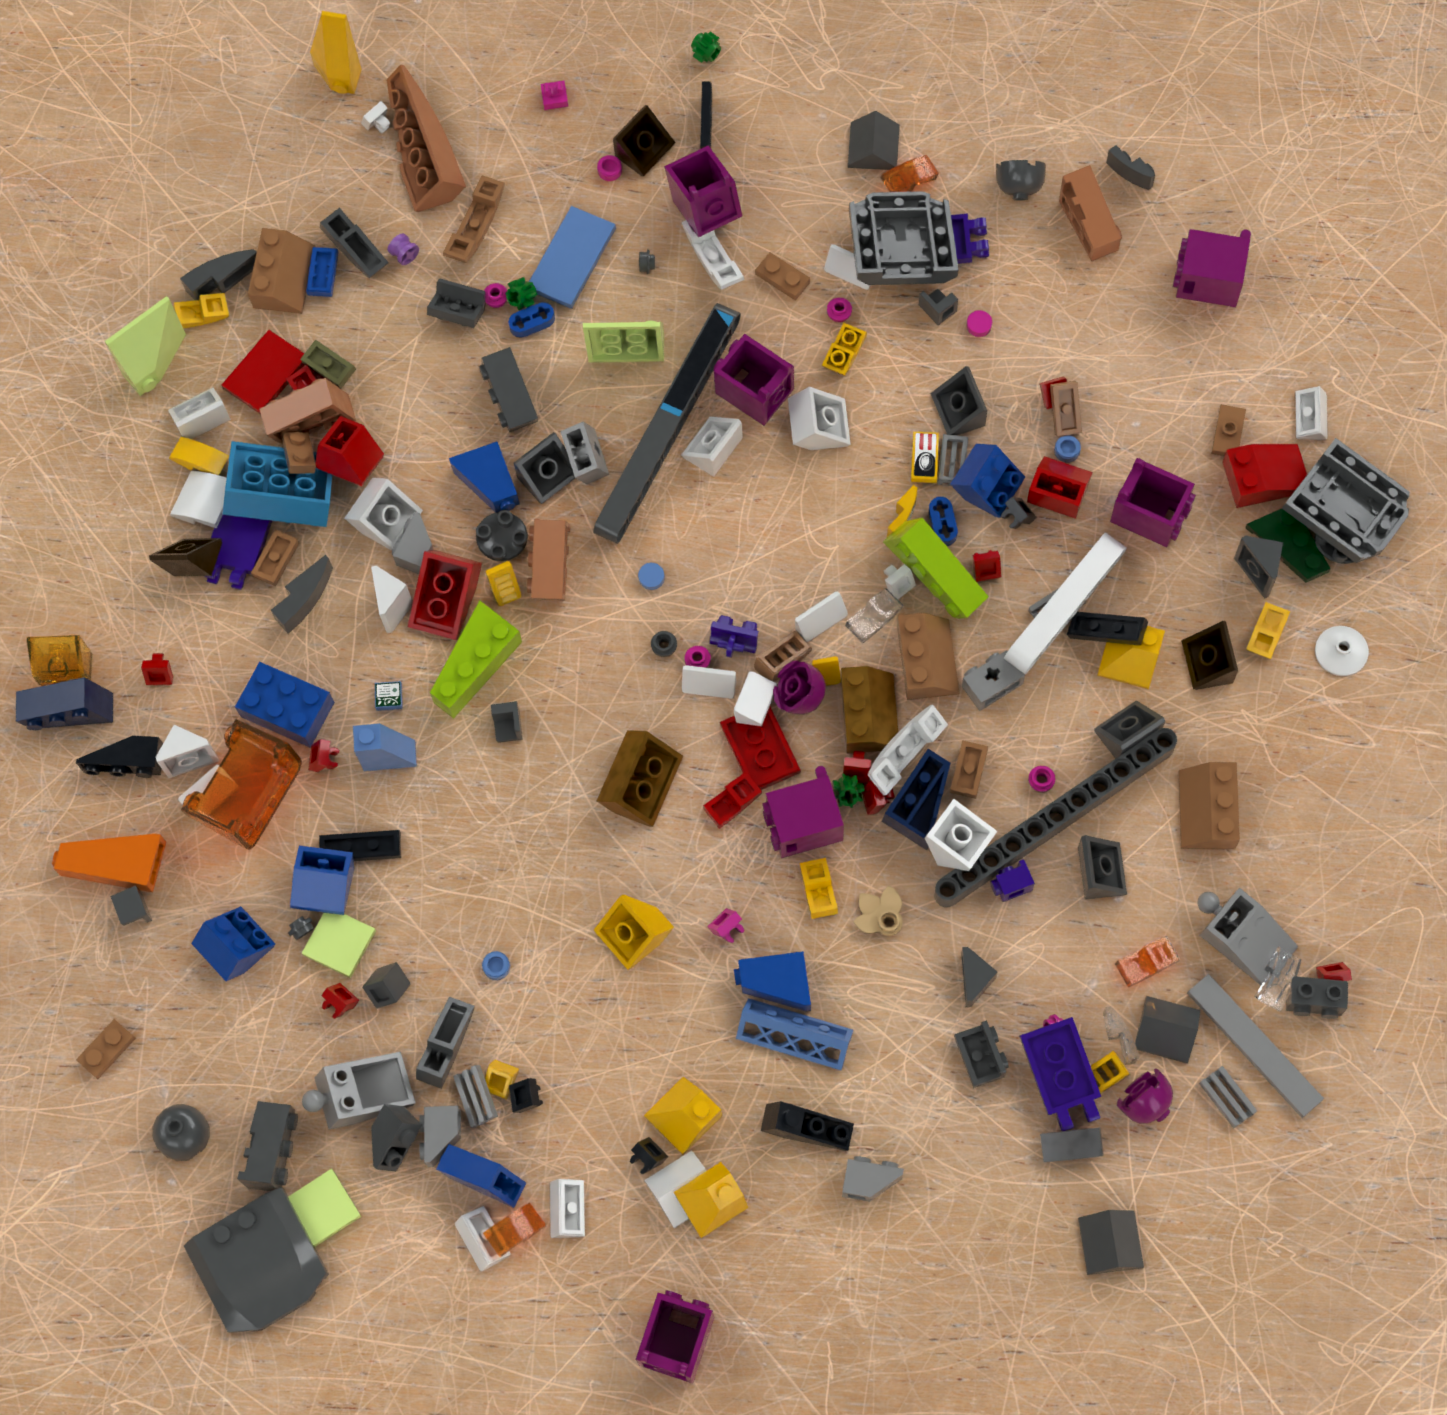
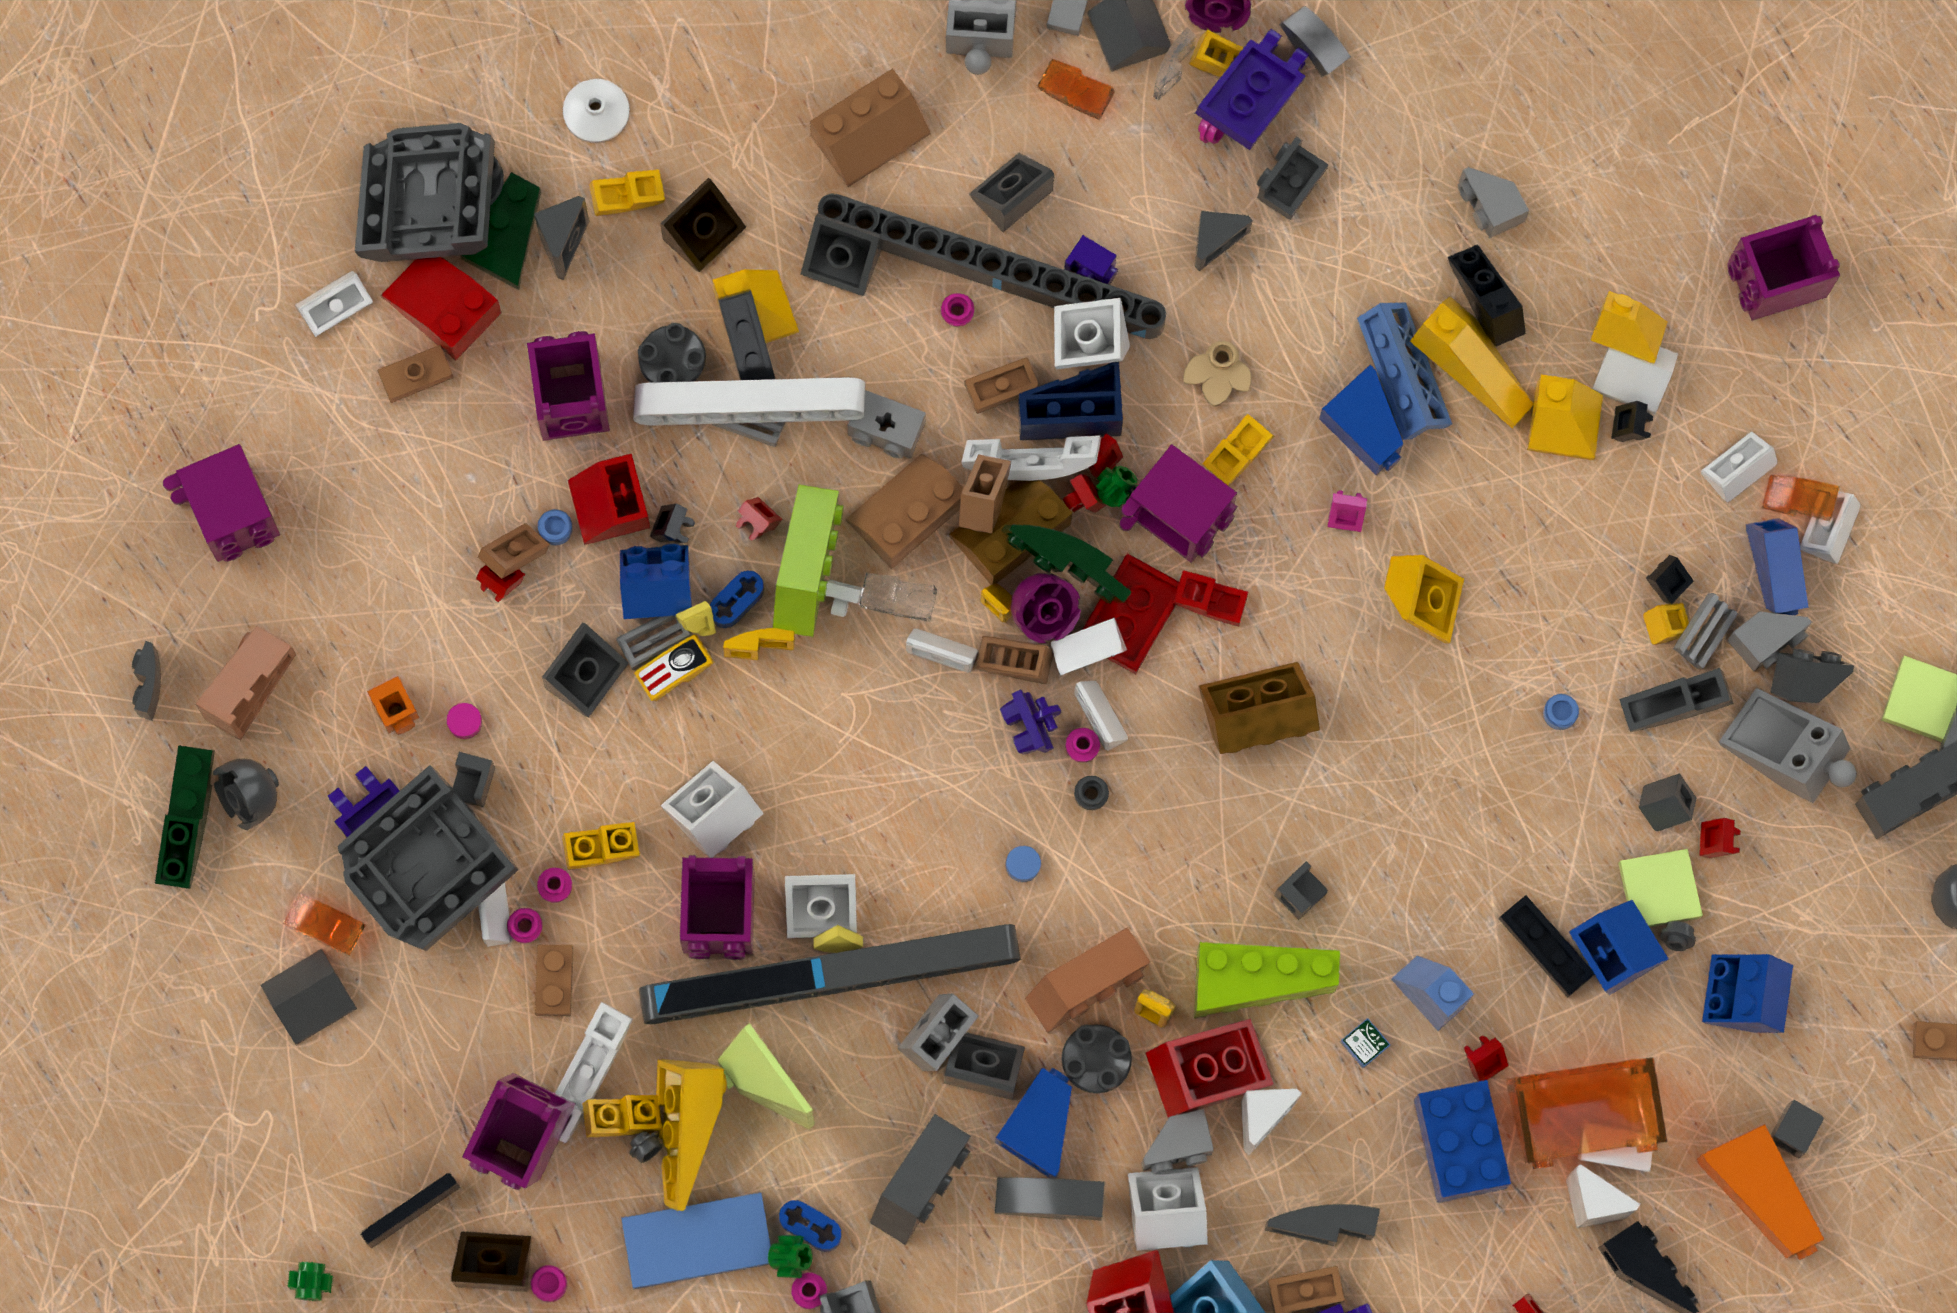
camera: 135 degrees left, 5 degrees up
none -> dark green slope [155,745,215,889]
none -> orange brick [367,676,419,735]
none -> dark pink plate [507,908,543,943]
none -> yellow slope [582,1095,662,1137]
none -> dark grey dish [638,323,706,383]
none -> yellow wedge [656,1059,727,1211]
none -> light yellow tile [675,601,716,636]
none -> light yellow tile [814,925,863,953]
none -> medium nougat slope [959,454,1011,533]
none -> dark grey slope [995,1178,1105,1221]
none -> dark green slope [1001,524,1132,604]
none -> yellow wedge [1410,296,1534,429]

